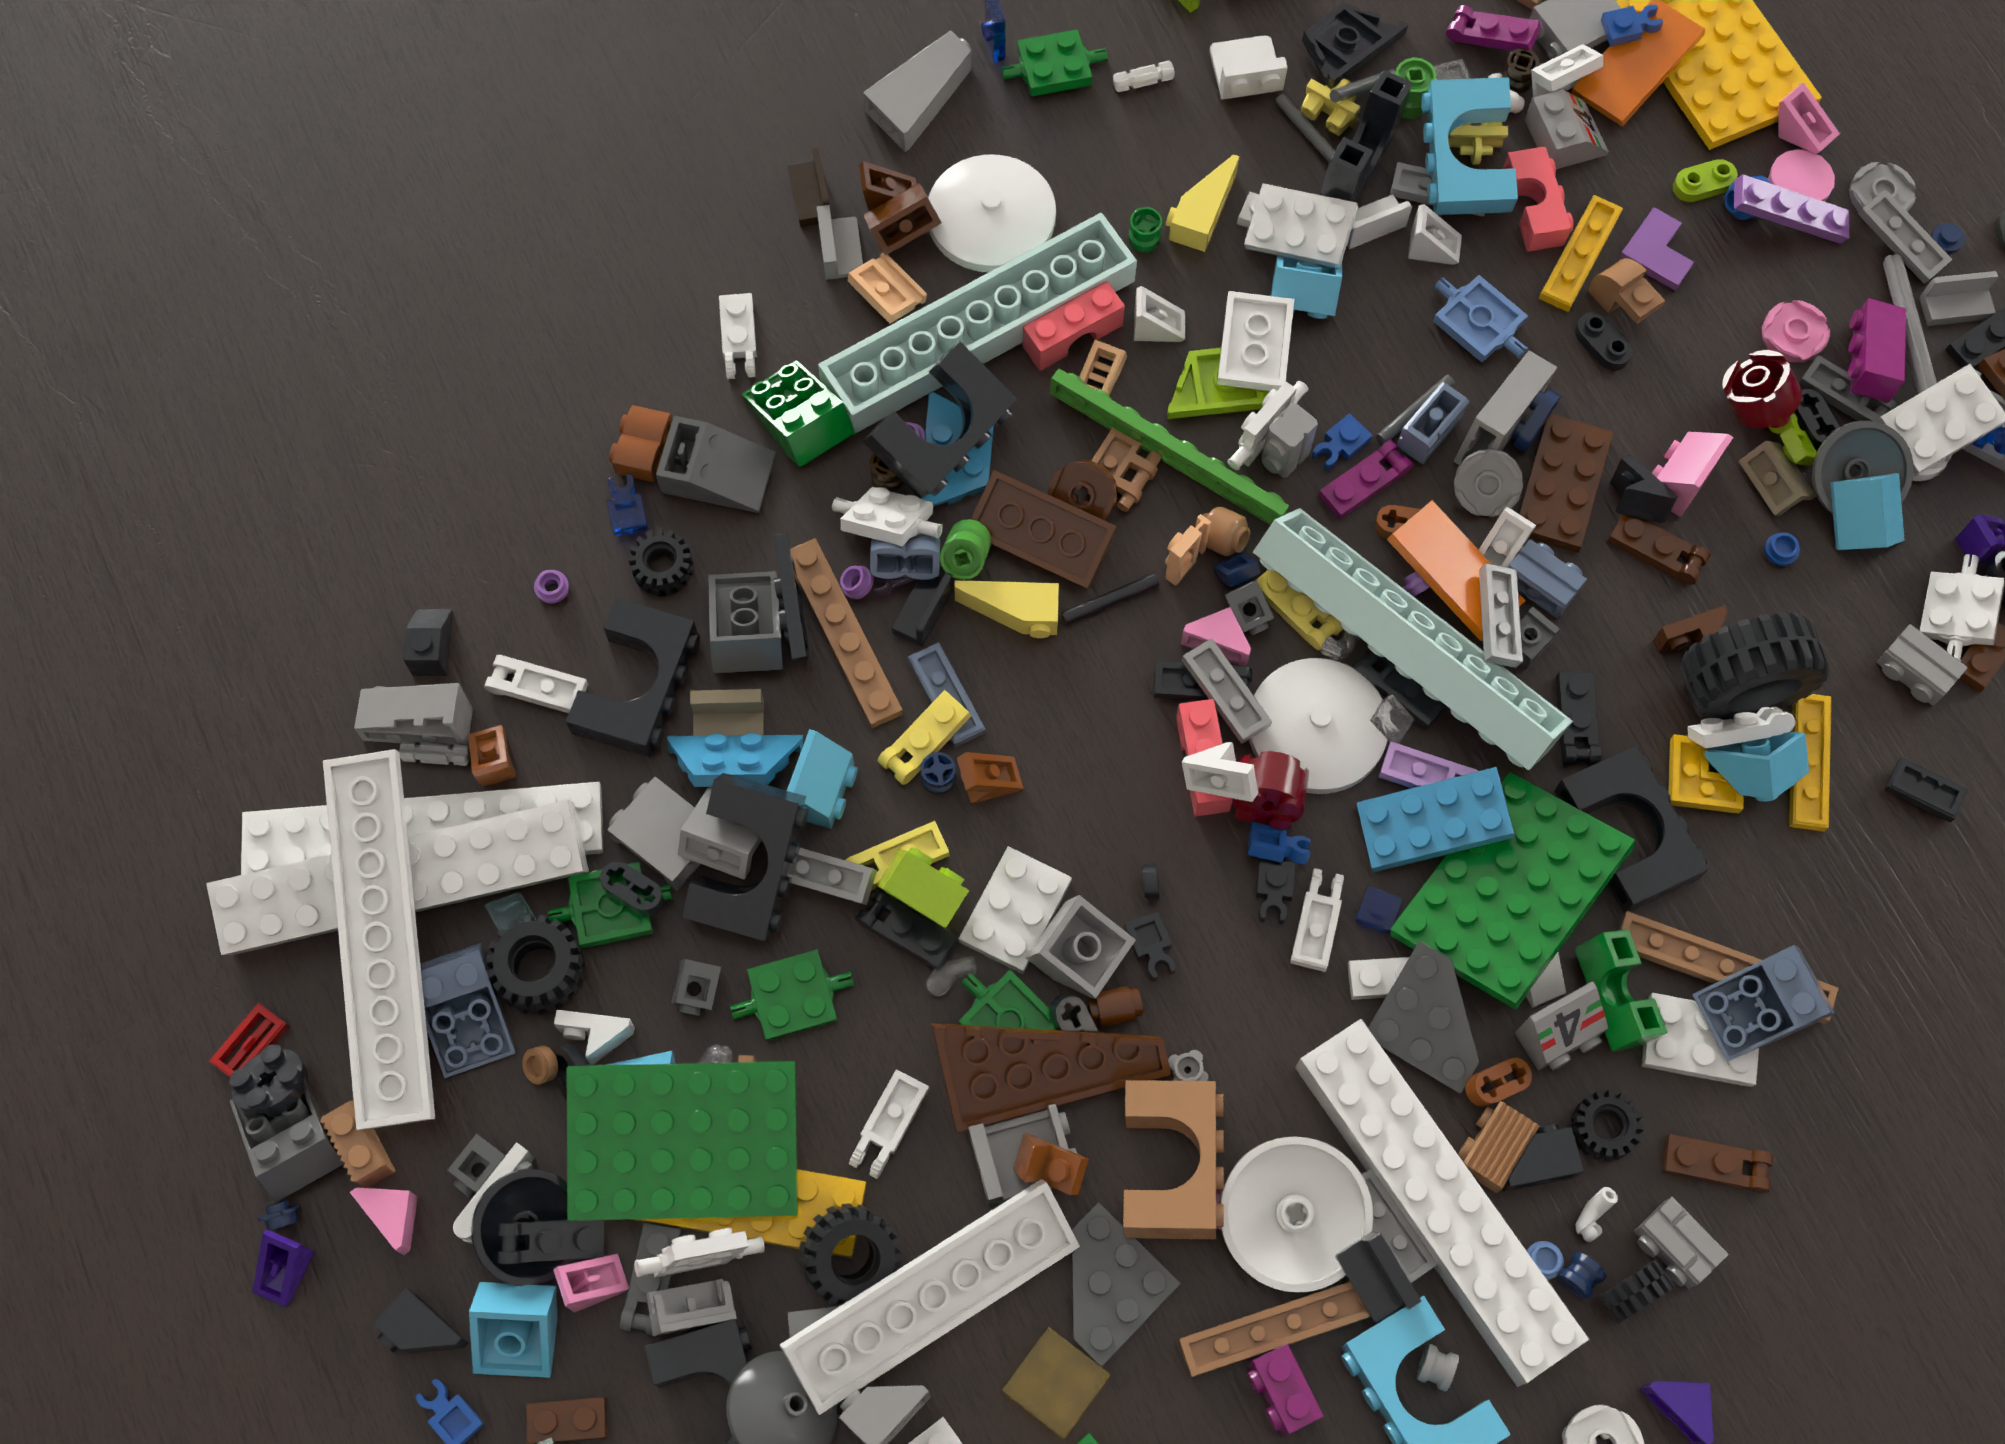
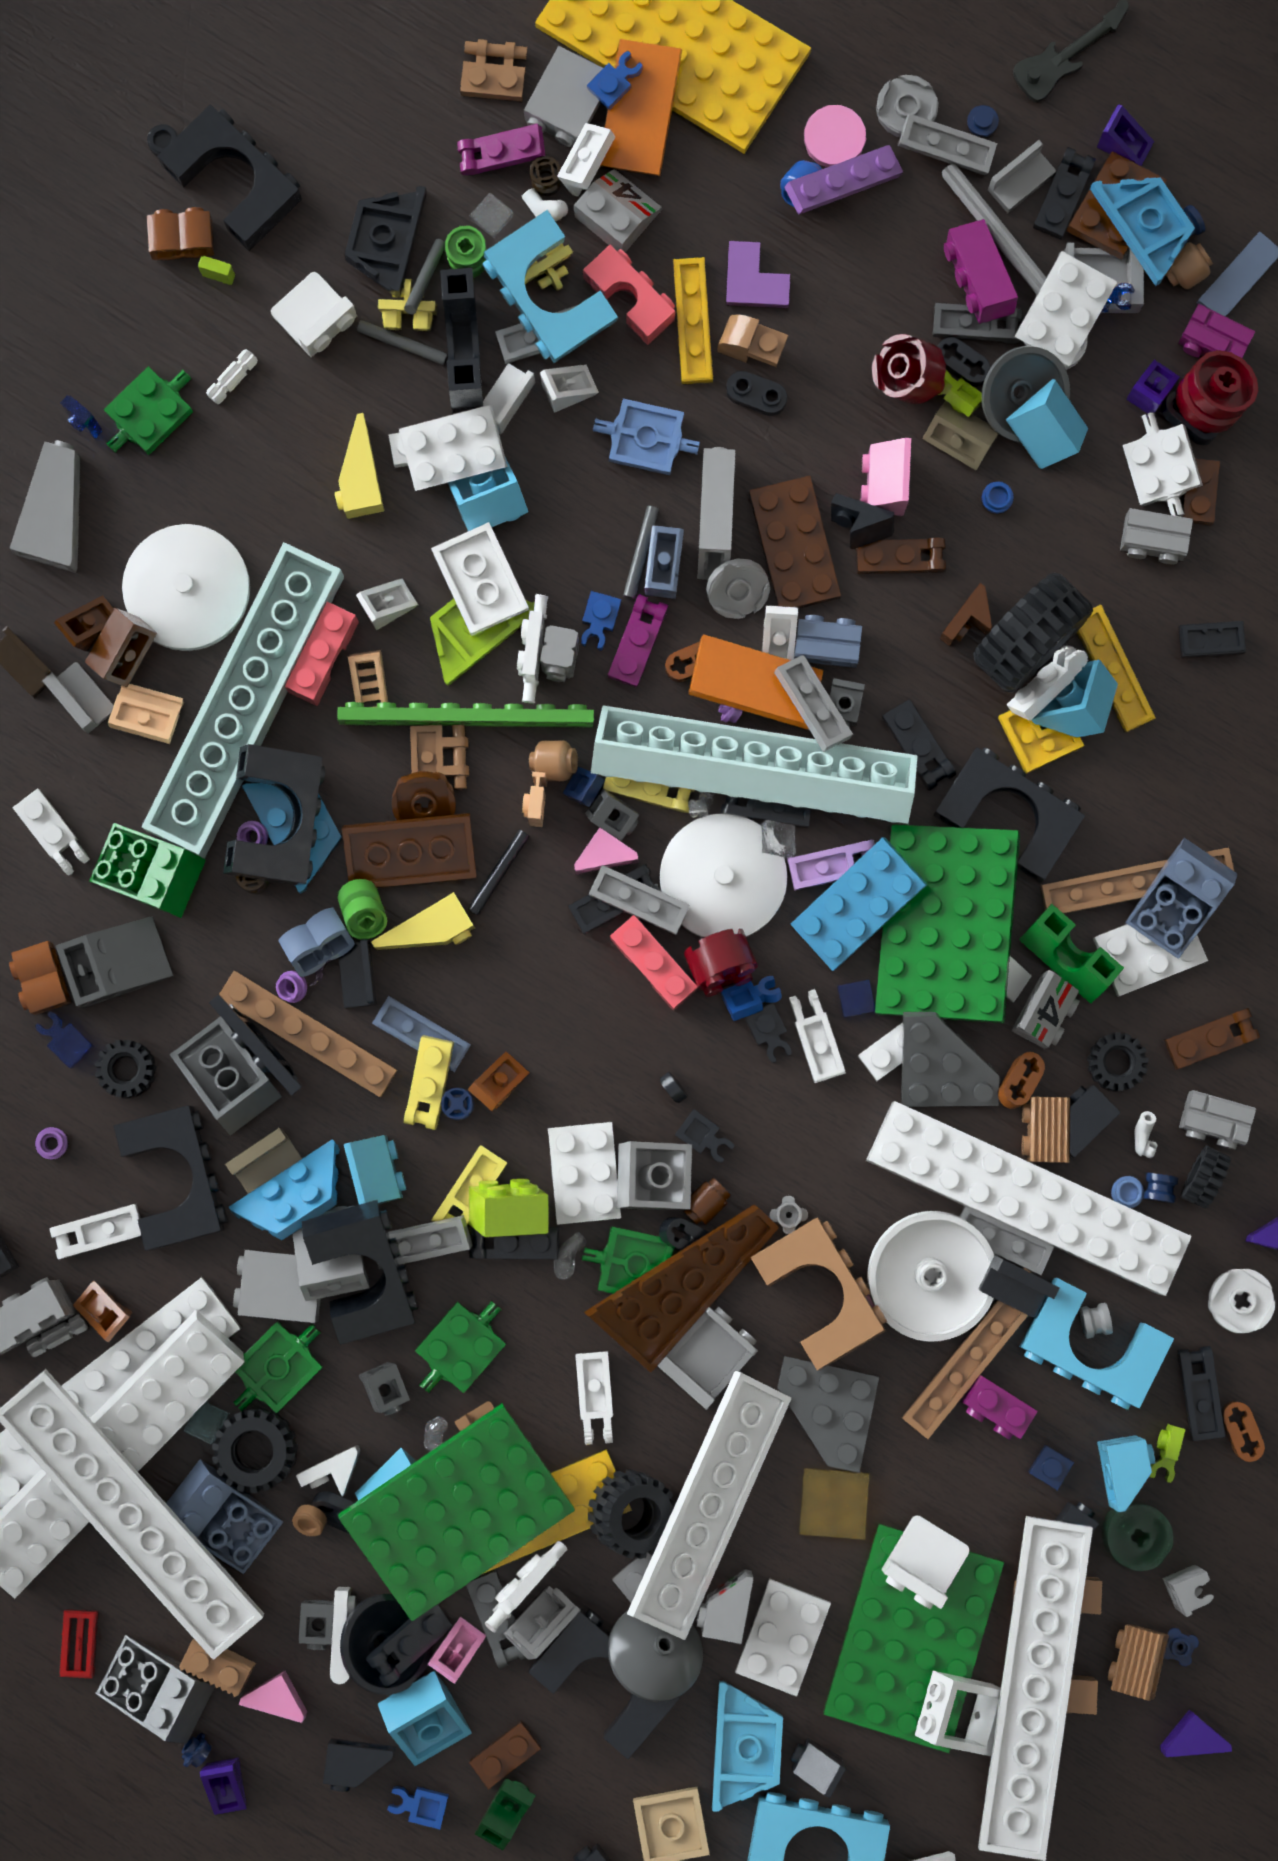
camera: 30 degrees left, 15 degrees up
black plate [229,1044,308,1118] -> none
black beam [600,862,664,917] -> none
white plate [832,487,943,546] -> none
dark orange slope [1013,1133,1089,1195] -> none
green wheel [1128,207,1162,252] -> none
white slope [1182,742,1258,802] -> none
dark blue plate [1511,389,1561,453] -> none
lime plate [1673,159,1738,202] -> none
bright pink tile [1762,300,1831,363] -> none
bright pink slope [1778,82,1840,154] -> none

